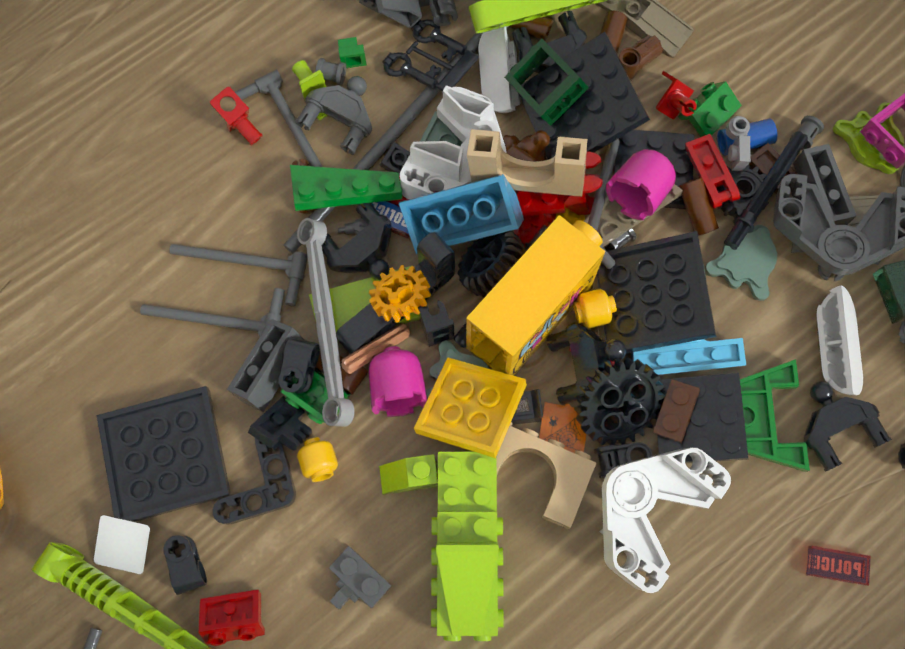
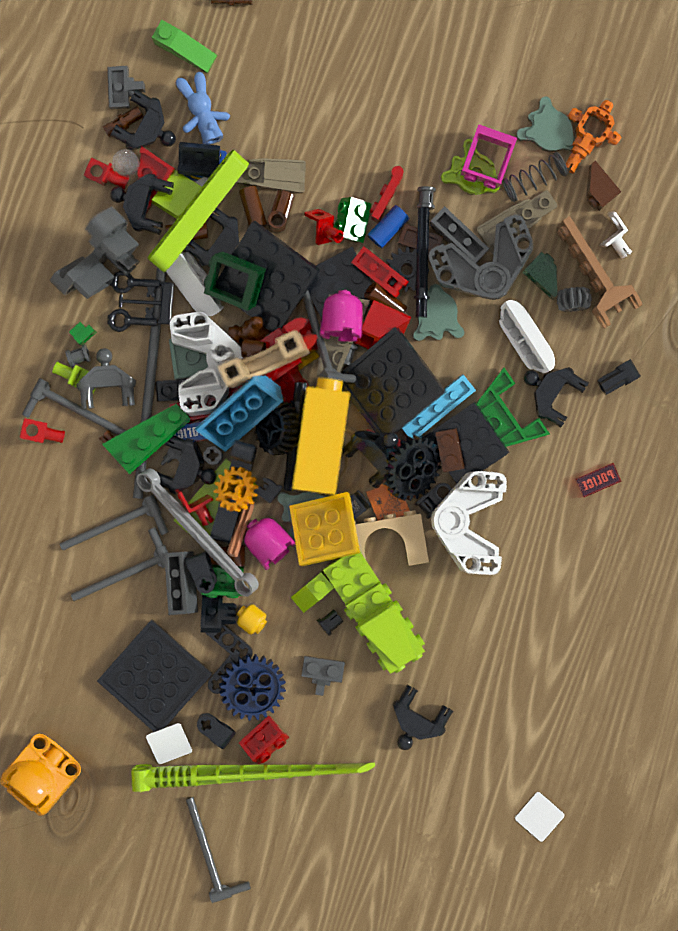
camera: 35 degrees left, 15 degrees up
yellow head [573,289,617,328] -> none
light grey plate [726,116,751,171] -> none
none -> red bracket [175,489,214,526]
none -> dark grey bush [203,446,223,465]
none -> dark blue gear [219,654,286,721]
none -> black bush [316,609,344,636]
none -> red slope [355,300,411,349]
none -> red plate [370,166,404,223]

